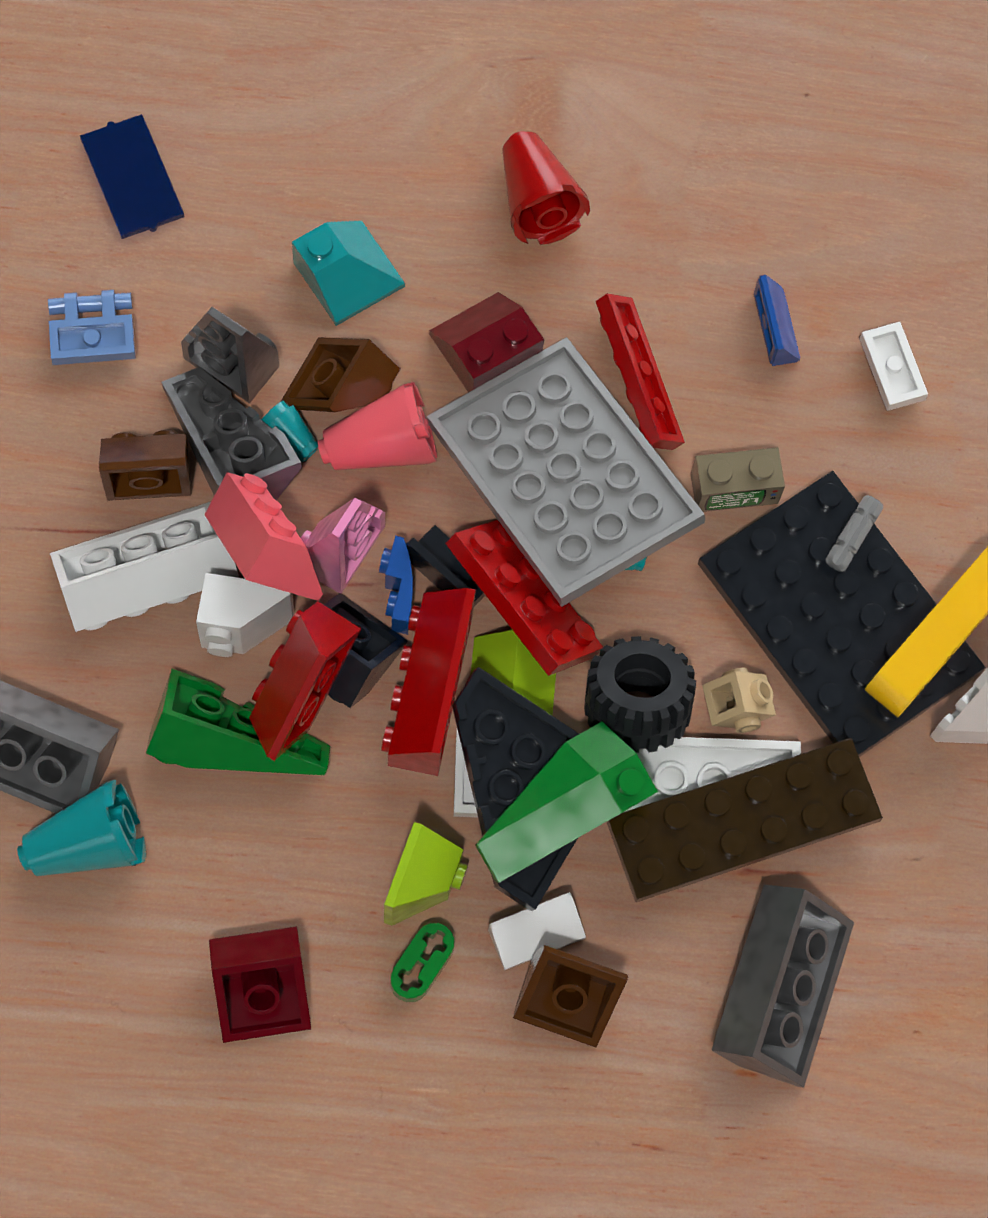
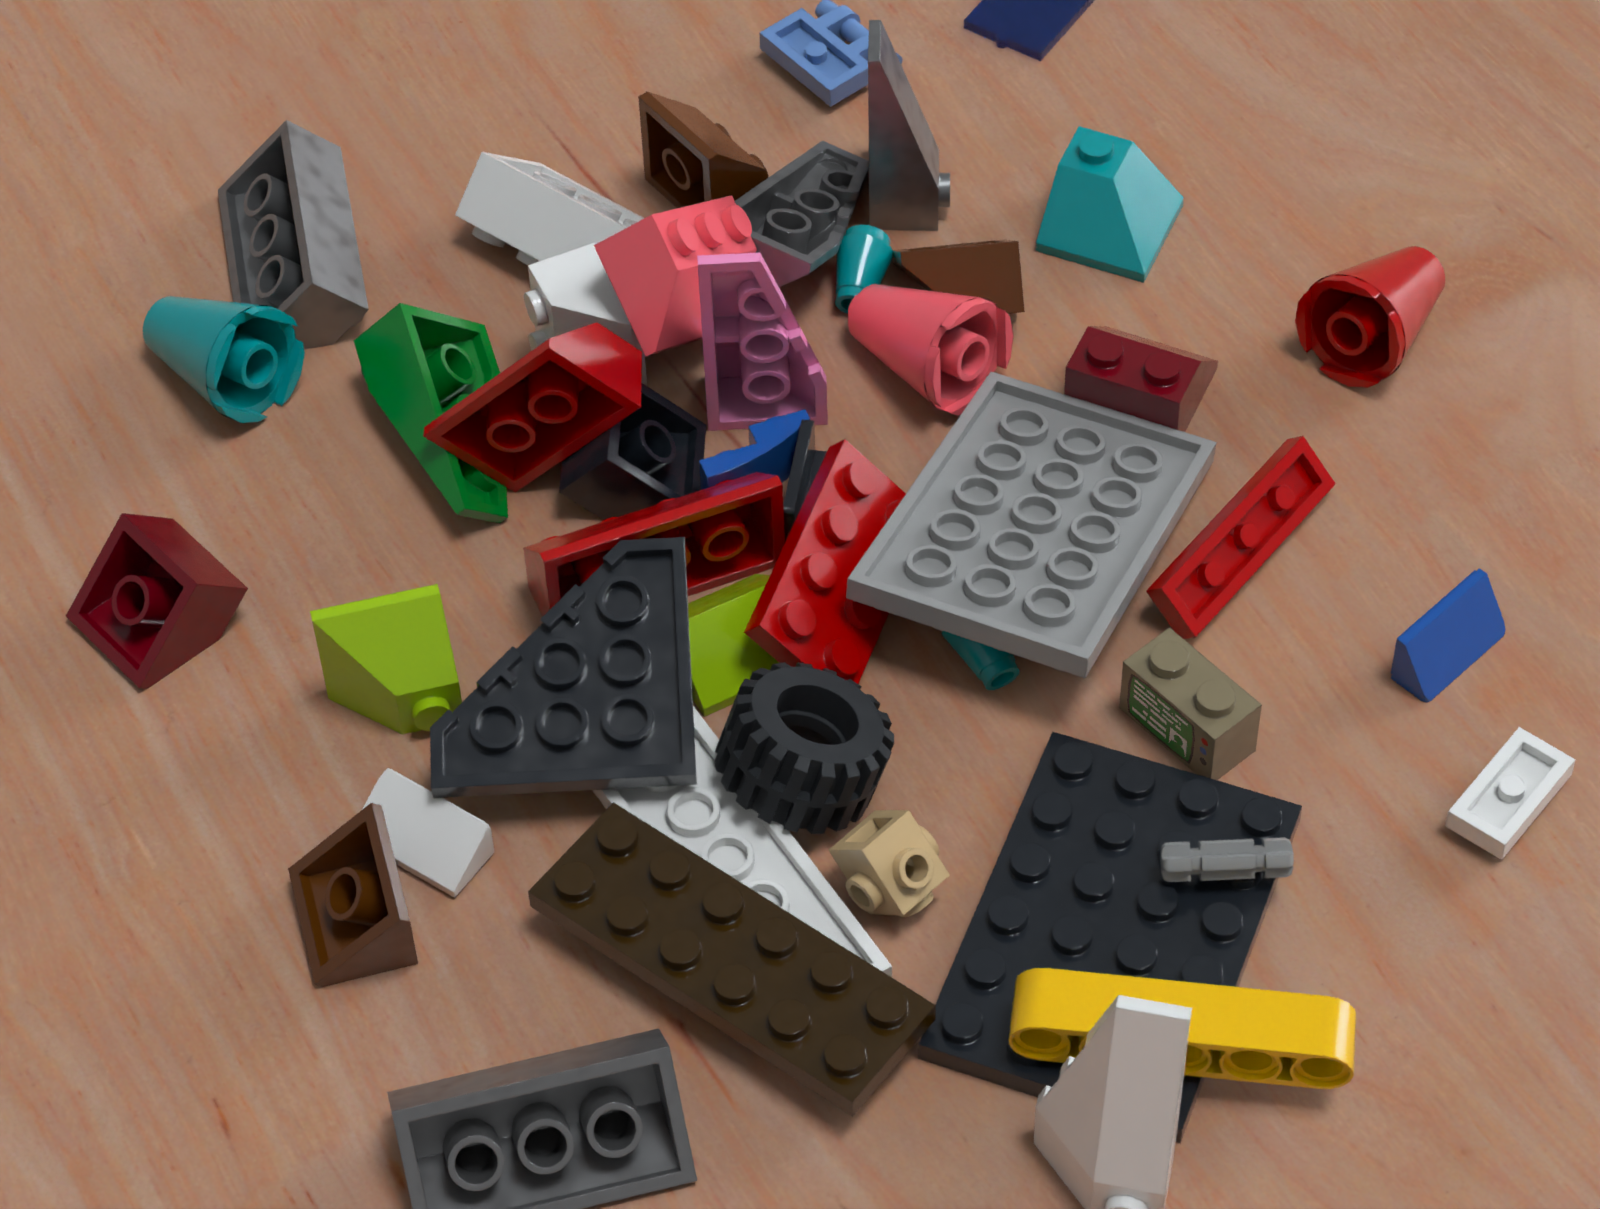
camera: 65 degrees right, 20 degrees down
green beam [391,923,454,1002] -> none
green wedge [475,722,658,883] -> none

